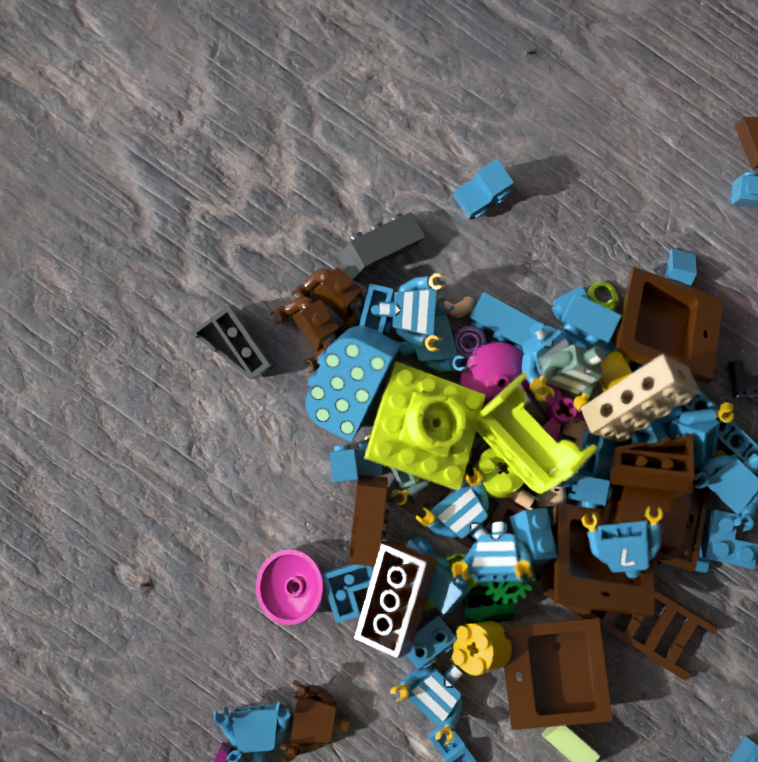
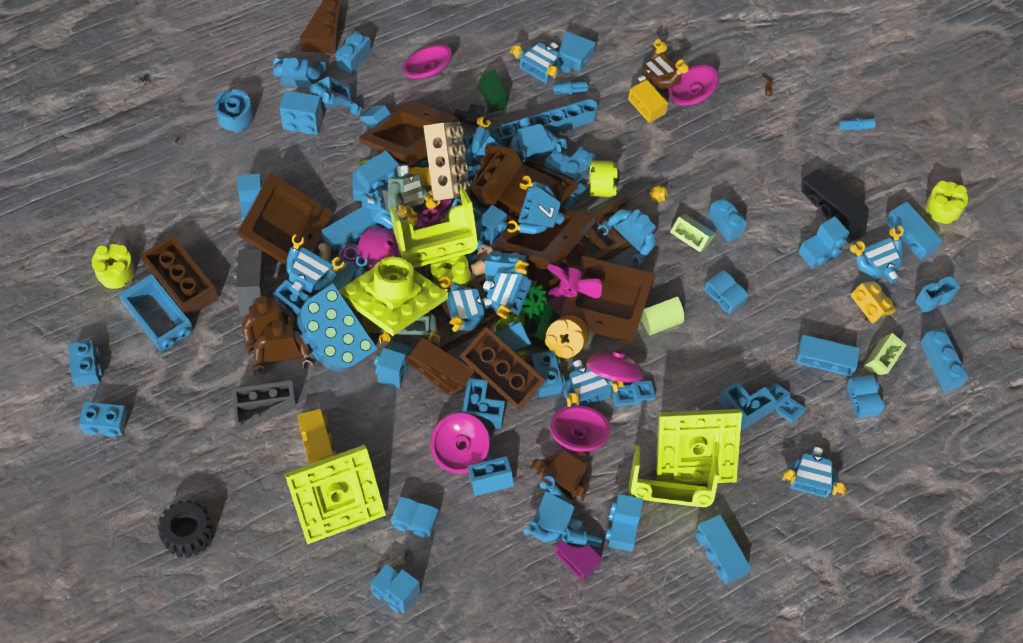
camera: 70 degrees left, 25 degrees down
none -> dark azure brick [68,340,102,387]
none -> dark azure brick [79,402,128,437]
none -> neon yellow brick [92,244,135,289]
none -> dark azure piece [119,274,193,352]
none -> reddish brown brick [140,235,218,318]
none -> black tyre [158,500,214,558]
none -> dark azure brick [215,89,253,133]
none -> reddish brown piece [236,172,333,266]
none -> dark azure torso [273,57,327,87]
none -> dark azure brick [279,90,323,135]
none -> neon yellow piece [284,445,386,544]
none -> yellow wedge [297,409,336,464]
none -> dark azure torso [309,77,362,116]
none -> dark azure brick [370,564,420,614]
none -> dark azure brick [391,497,439,538]
none -> dark azure brick [467,451,514,496]
none -> dark pink piece [547,264,602,298]
none -> dark pink dish [550,405,610,452]
none -> dark pink dish [586,350,645,382]
none -> neon yellow brick [589,160,617,197]
none -> dark azure torso [598,209,656,267]
none -> yellow plate [650,185,667,203]
none -> yellowish green brick [670,214,716,252]

